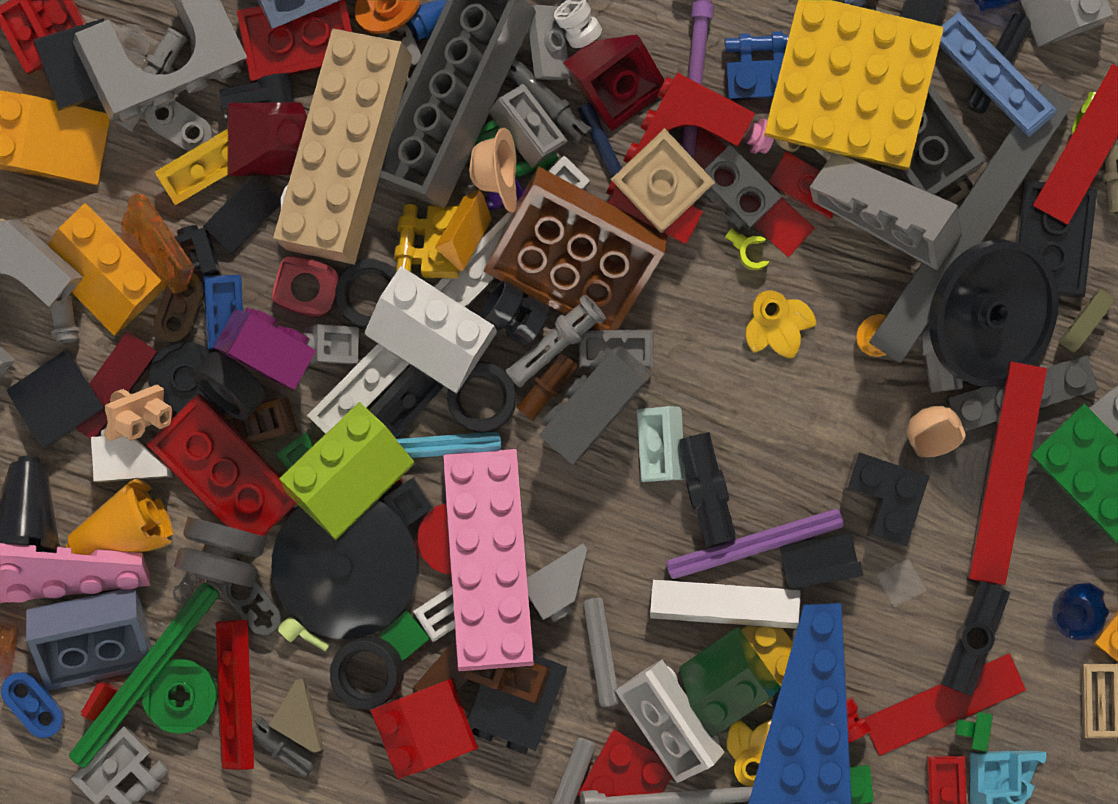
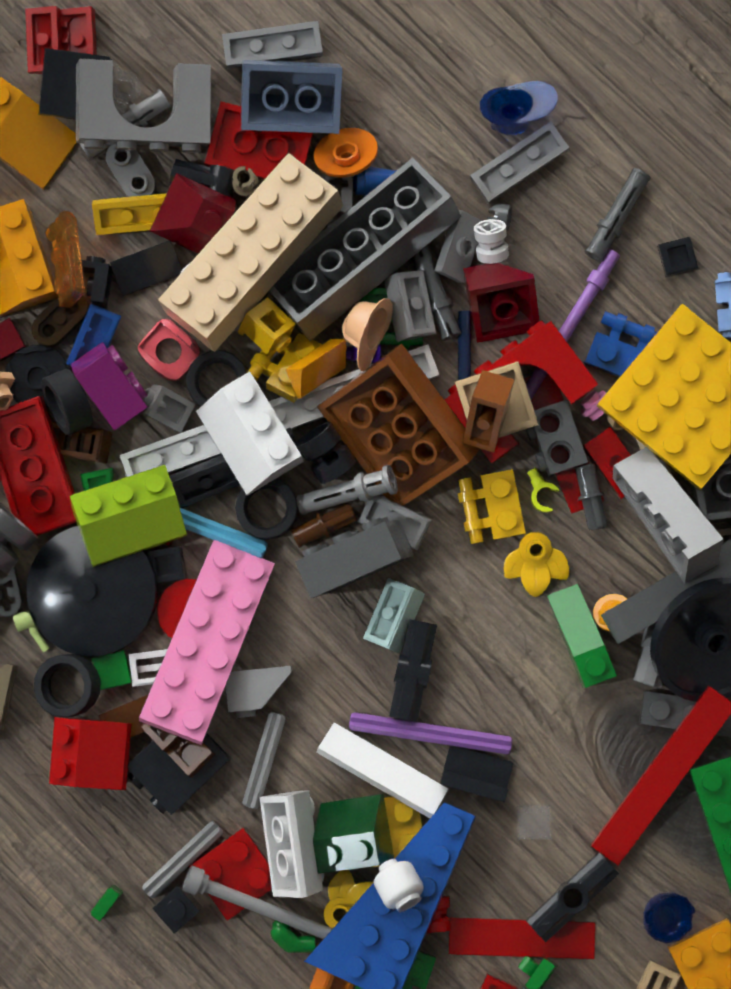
camera: 35 degrees right, 0 degrees up
black brick [843,452,930,547] -> none
light nougat hair [906,406,966,458] -> none
none -> dark tan pin [232,166,259,200]
none -> yellow brick [237,297,296,354]
none -> white head [374,859,424,912]
none -> yellow plate [457,469,526,544]
none -> dark orange slope [462,370,515,452]
none -> slope [547,584,617,688]
none -> dark grey axle [574,464,607,530]

